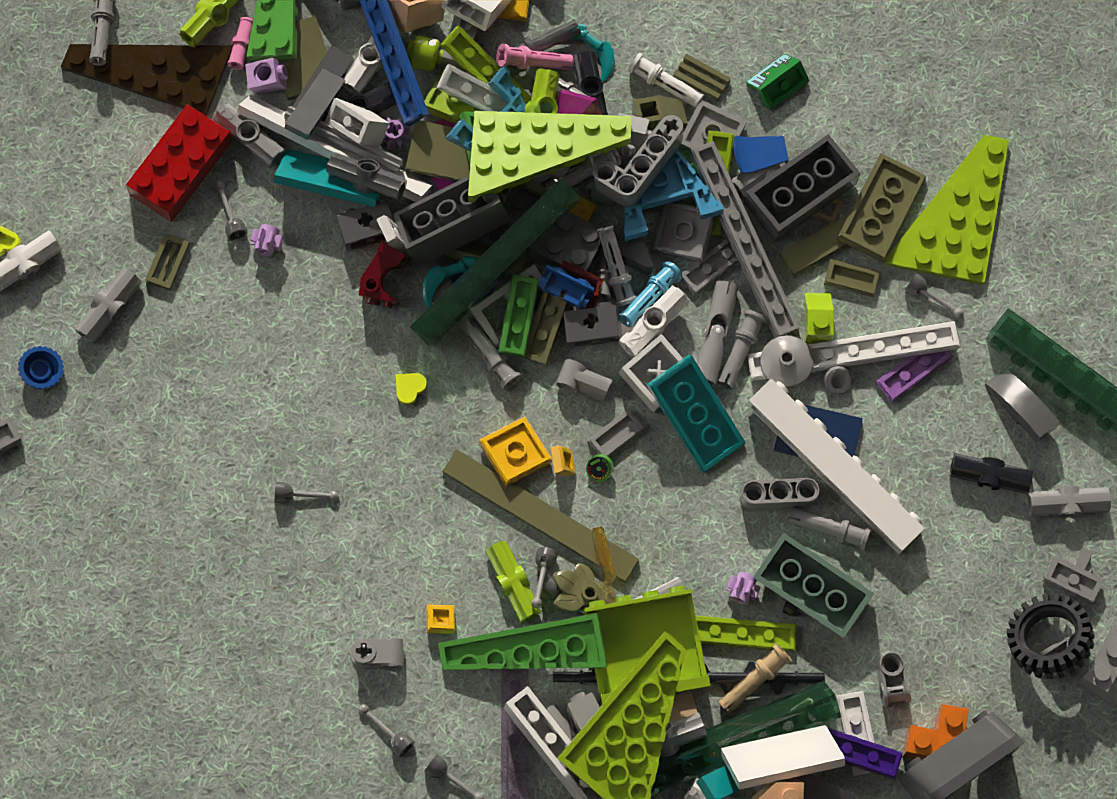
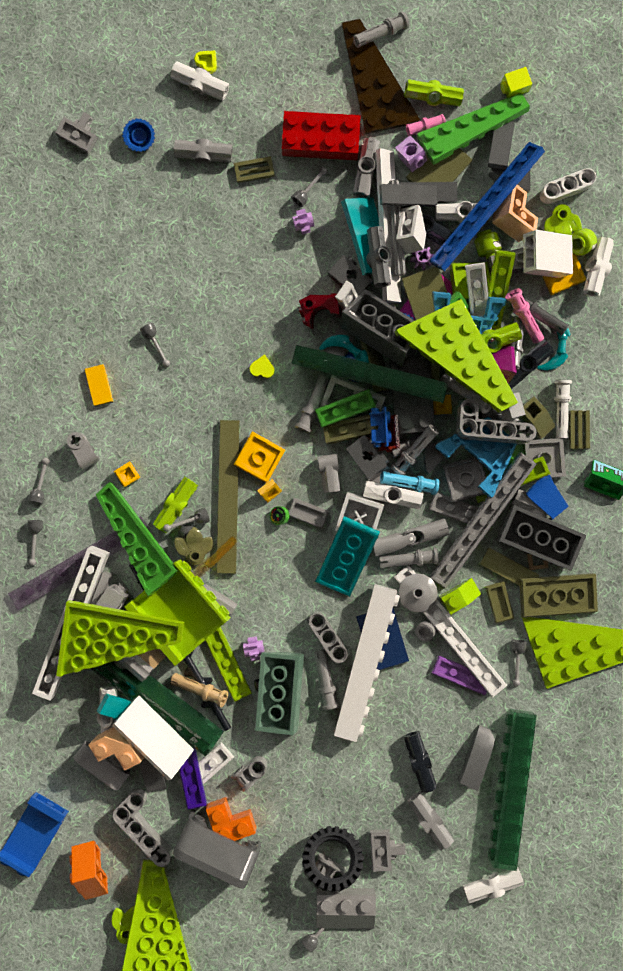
camera: 65 degrees right, 15 degrees up
none -> yellow tile [85,364,113,406]

